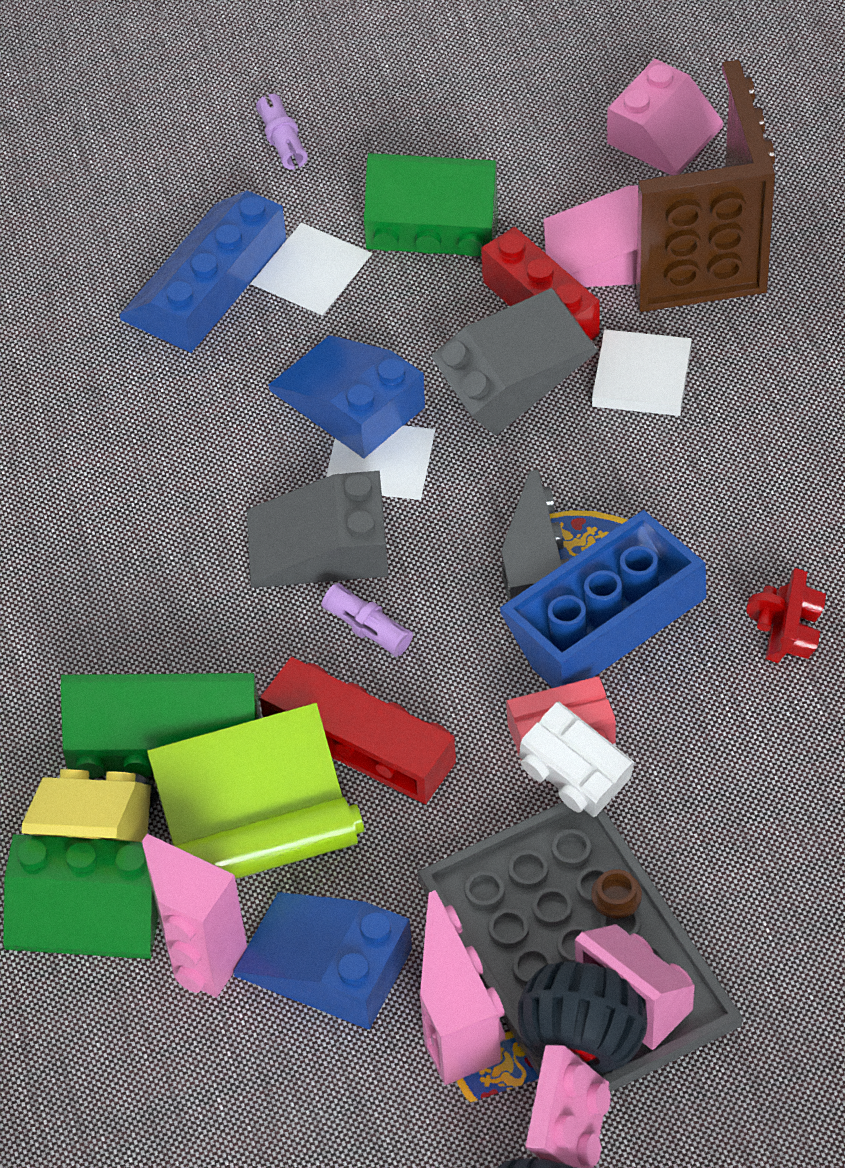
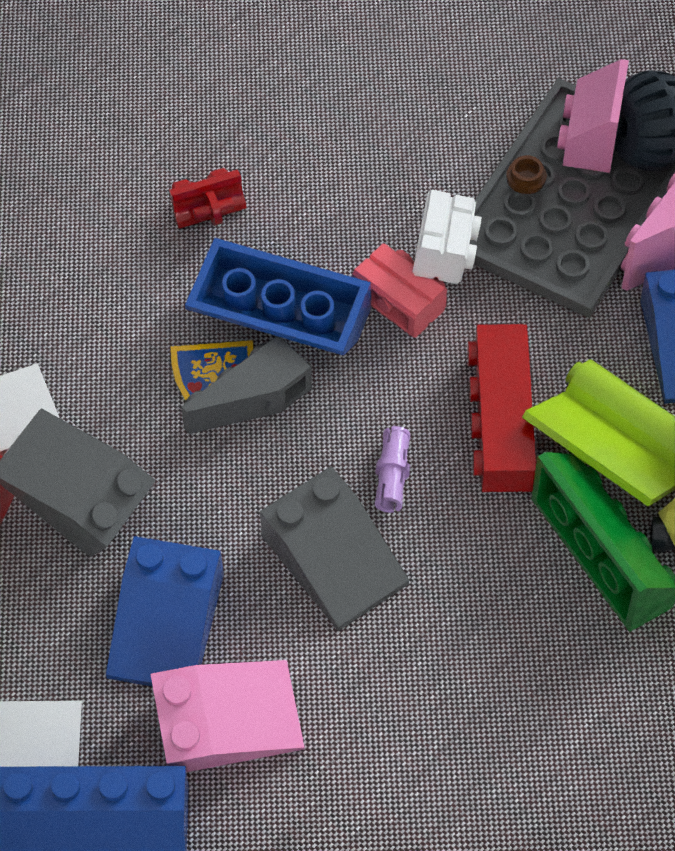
camera: 125 degrees left, 5 degrees up
white sticker [326,426,435,500] -> none
none -> bright pink slope [150,660,304,772]

